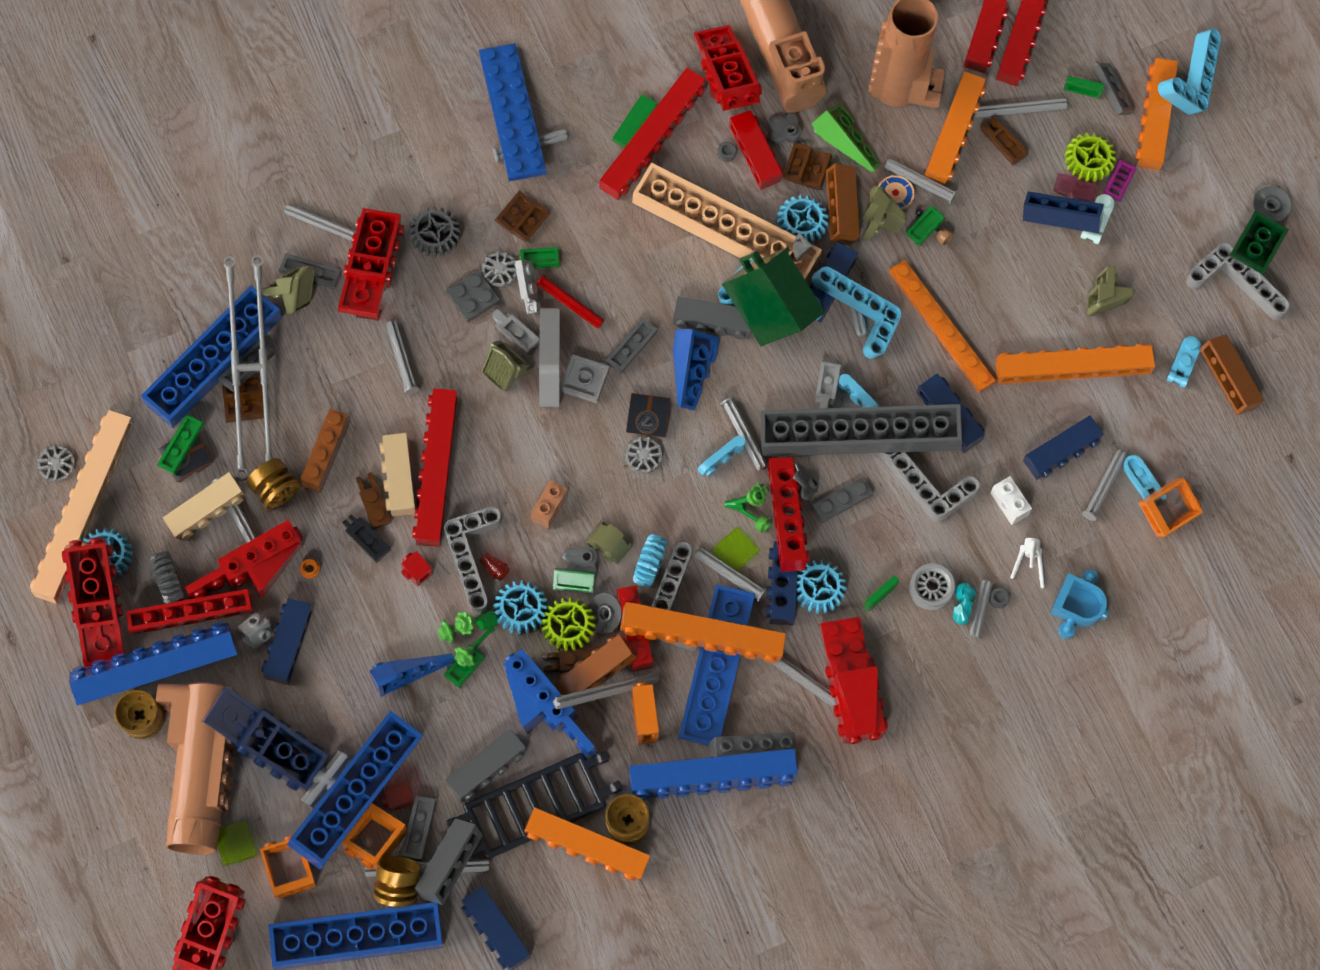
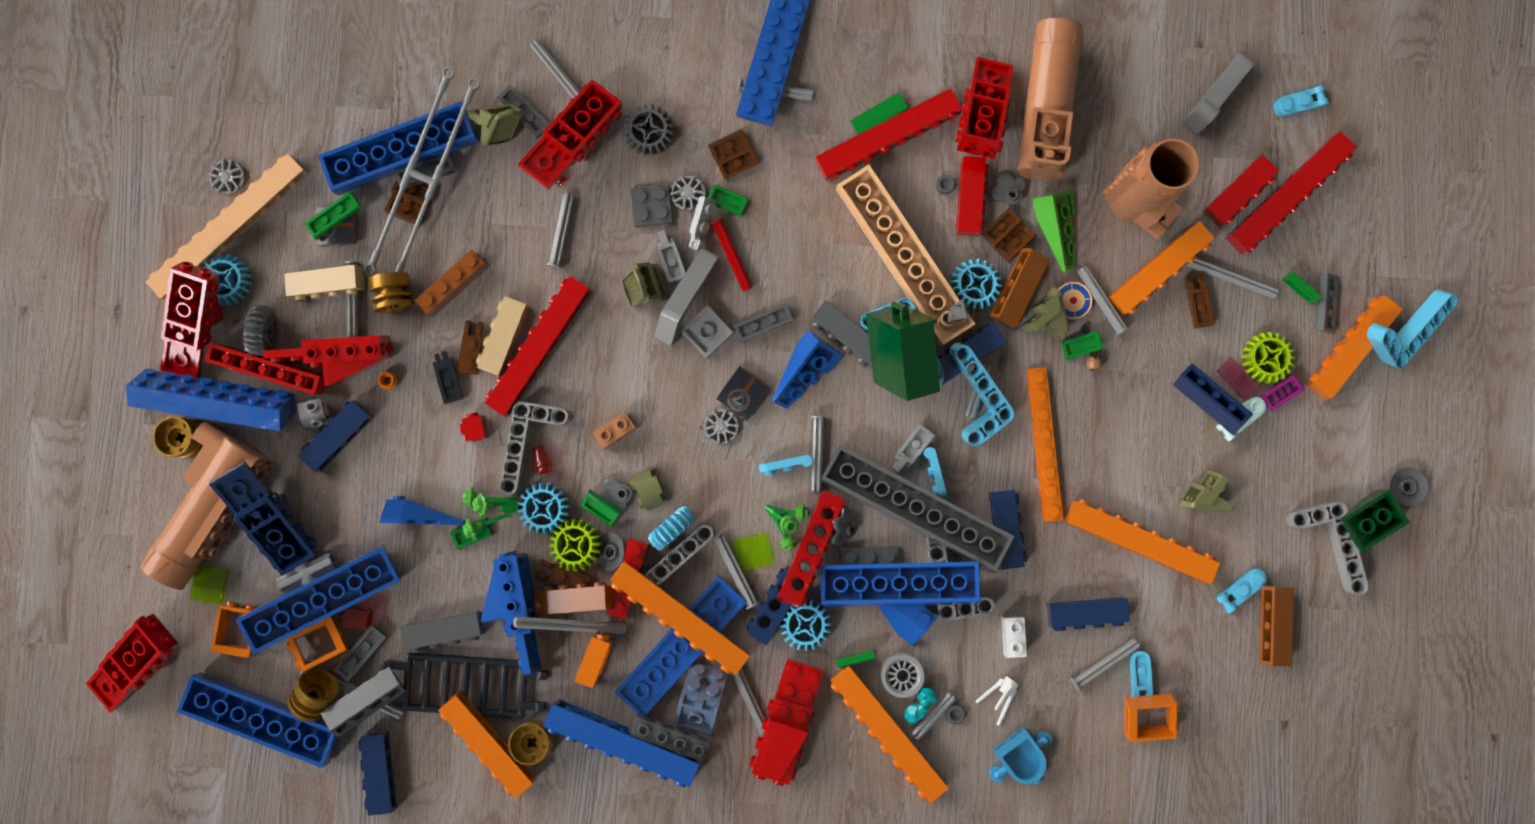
camera: 40 degrees right, 15 degrees up
none -> sand blue bracket [674,662,728,736]
none -> blue brick [821,562,981,607]
none -> orange brick [830,666,949,804]
none -> blue wedge [878,605,937,646]

